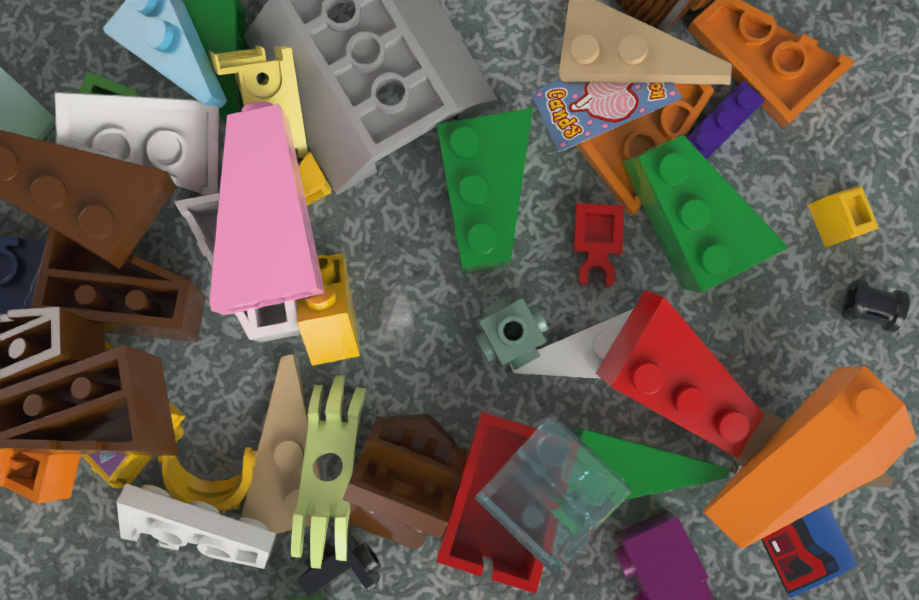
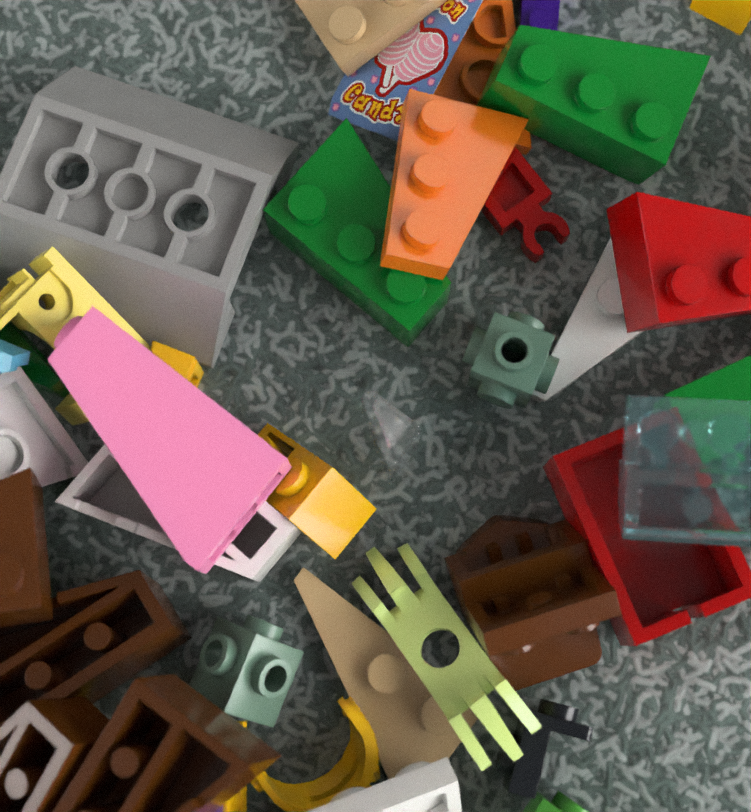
camera: 35 degrees left, 5 degrees down
none -> sand green brick [189,614,304,728]
none -> orange wing [380,89,529,280]

